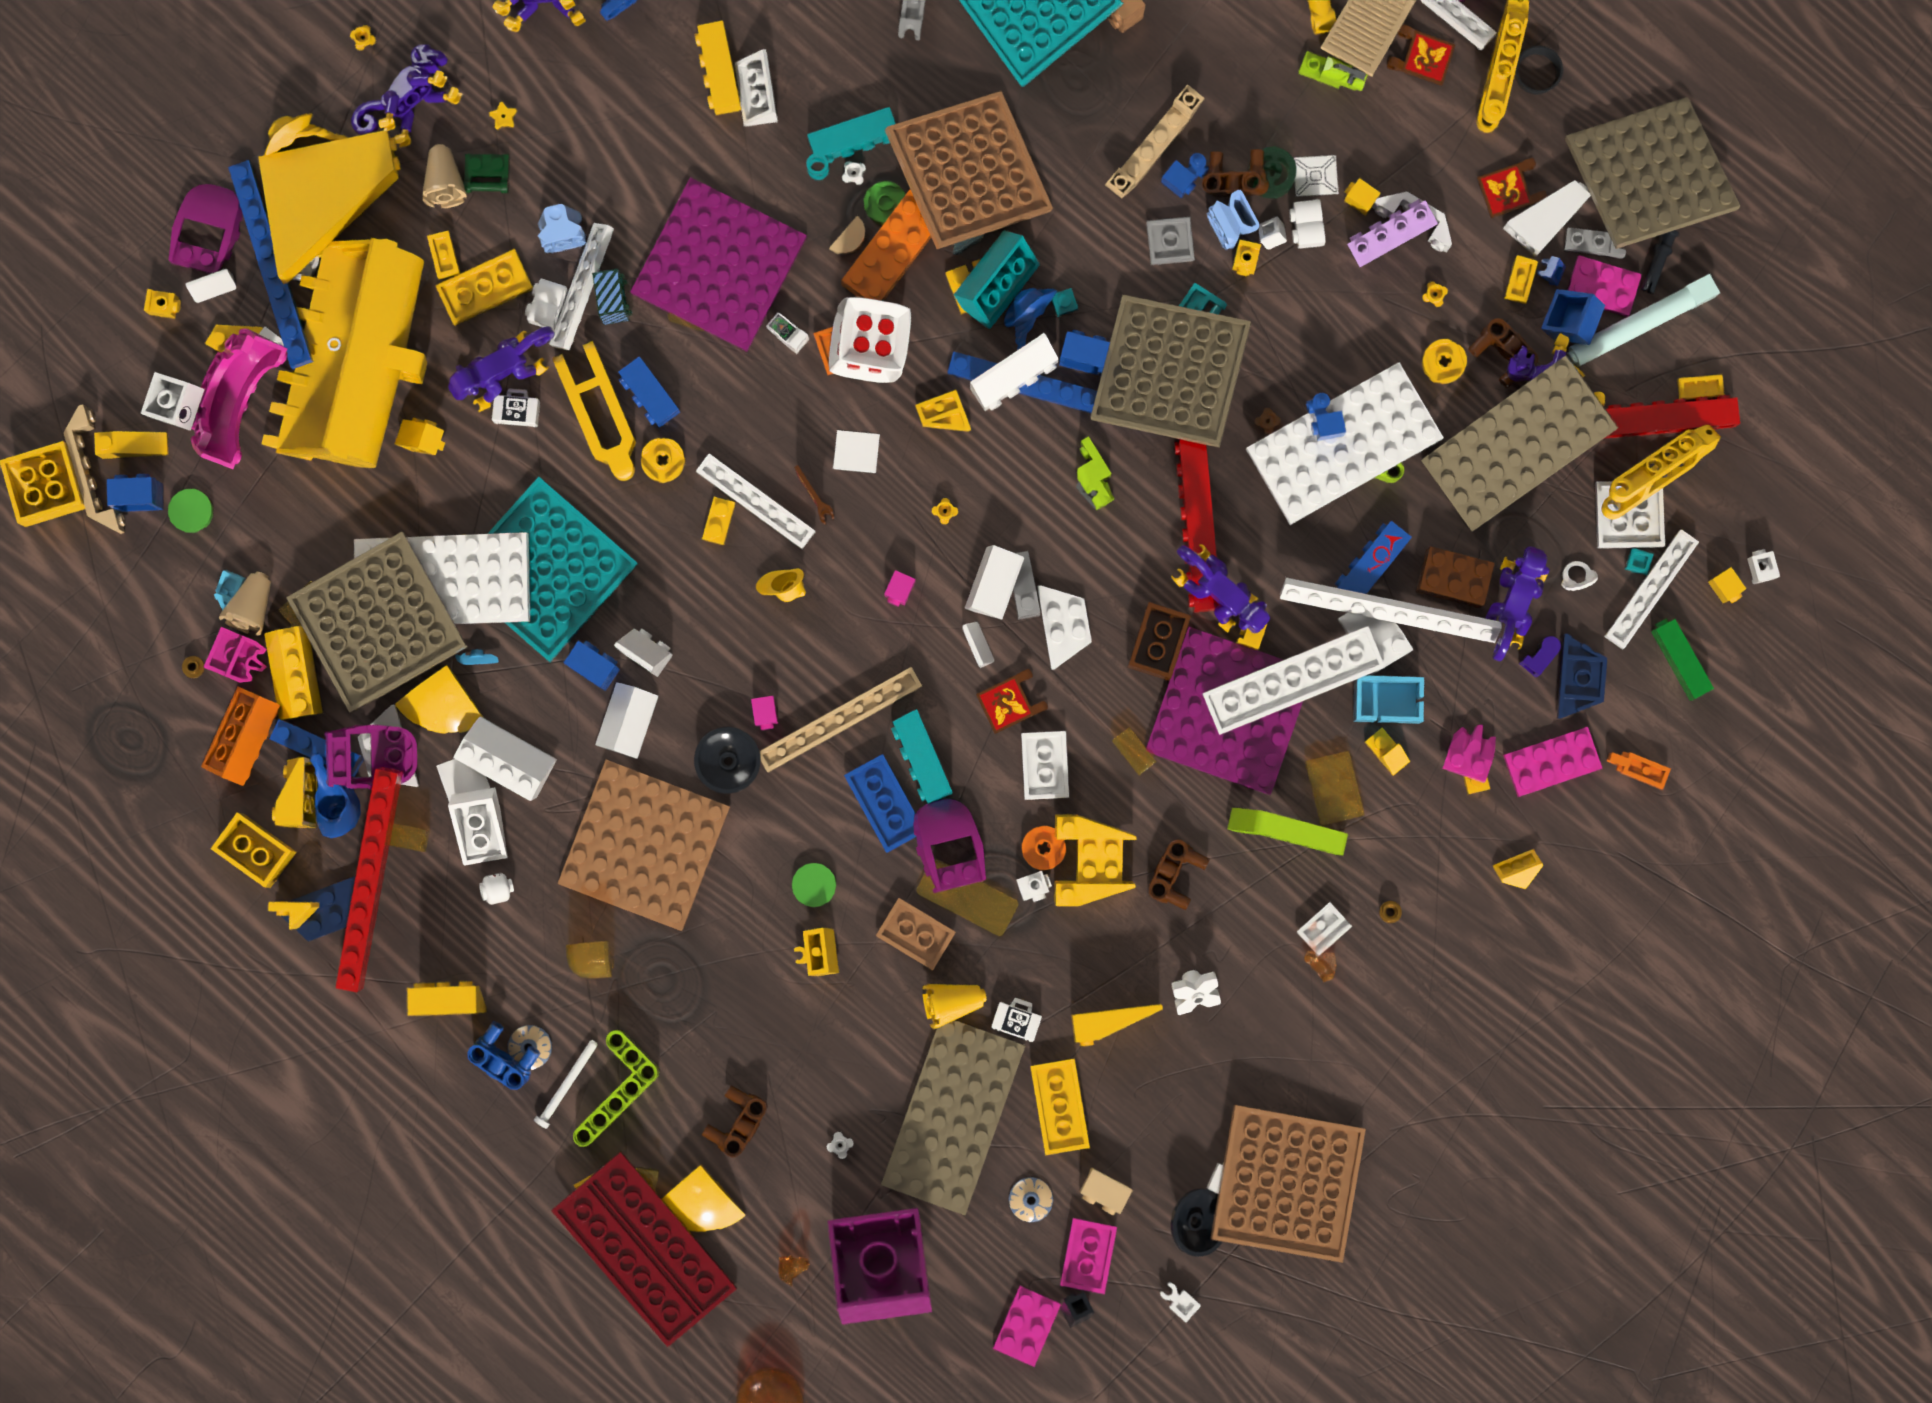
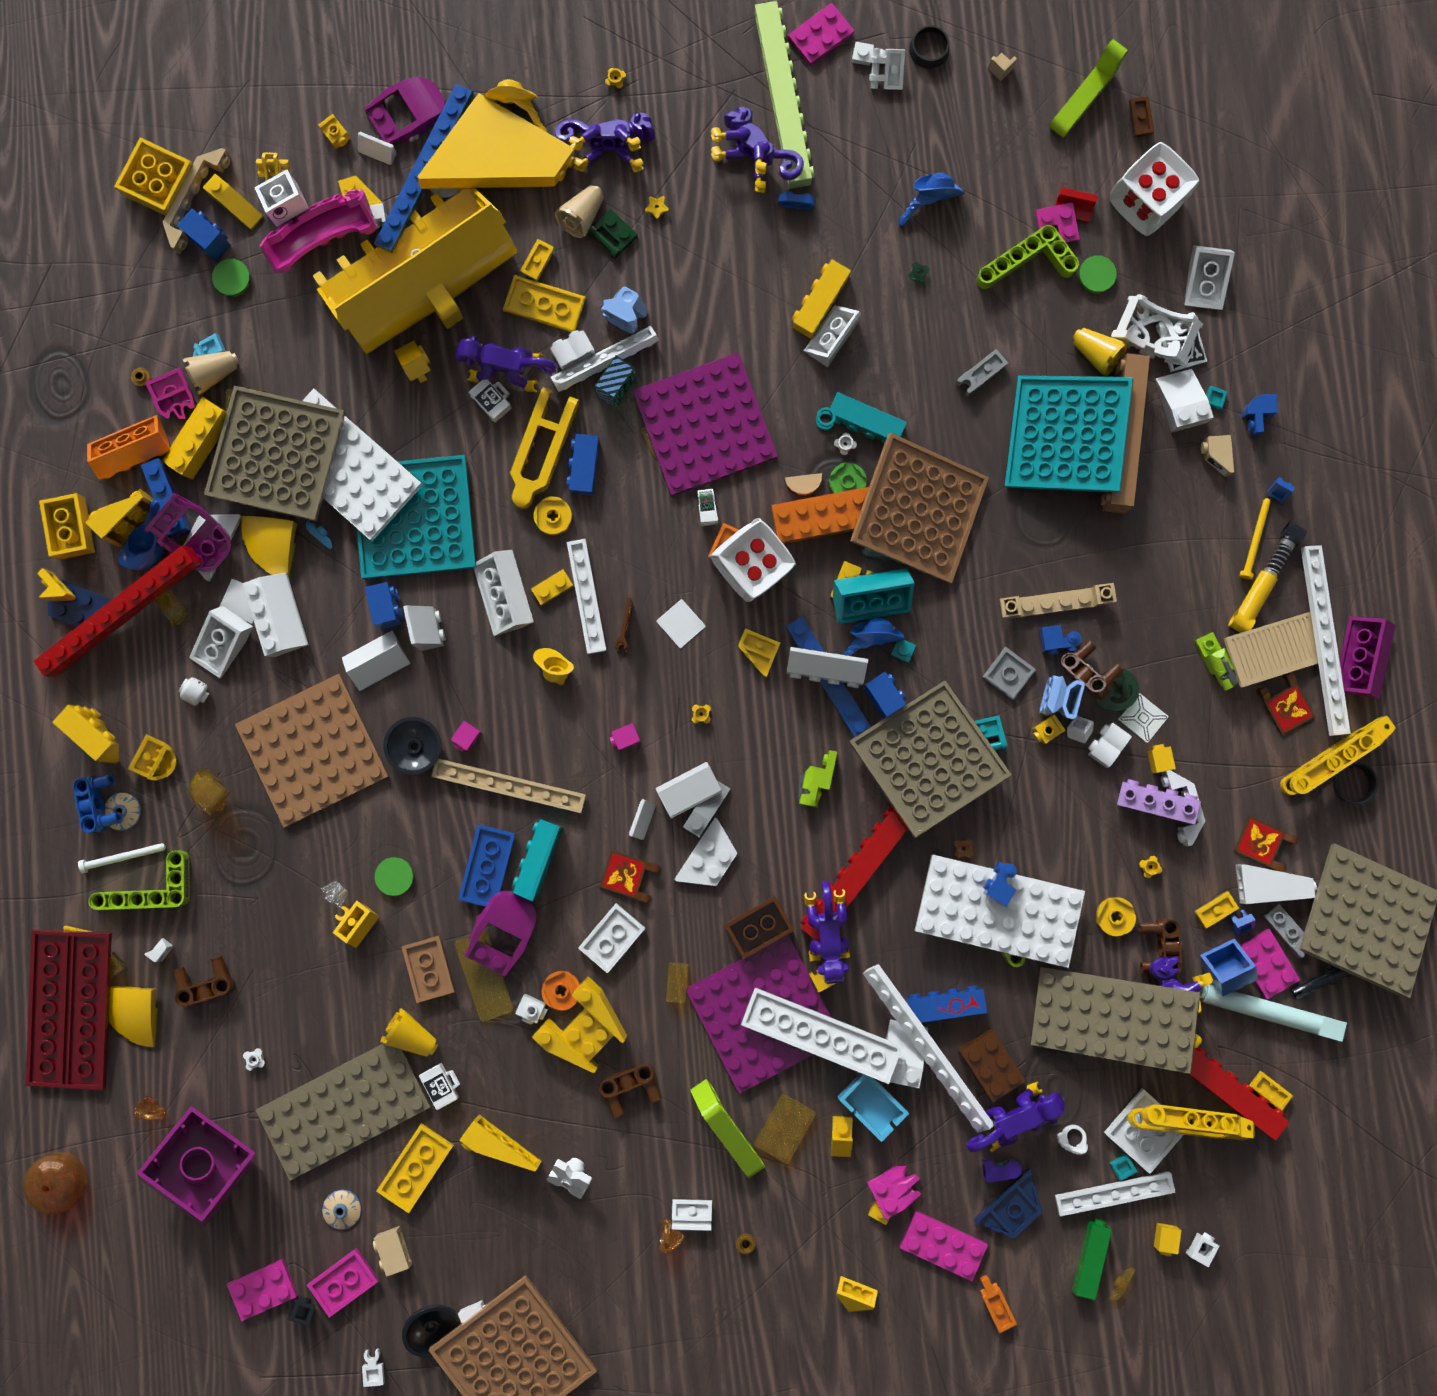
camera: 45 degrees right, 0 degrees up
none -> yellow slope [128,734,176,780]
none -> white slope [145,938,173,963]
none -> yellow piece [256,153,291,181]
none -> clear piece [321,881,348,907]
none -> white slope [474,550,534,636]
none -> clear yellow piece [1109,1267,1135,1300]

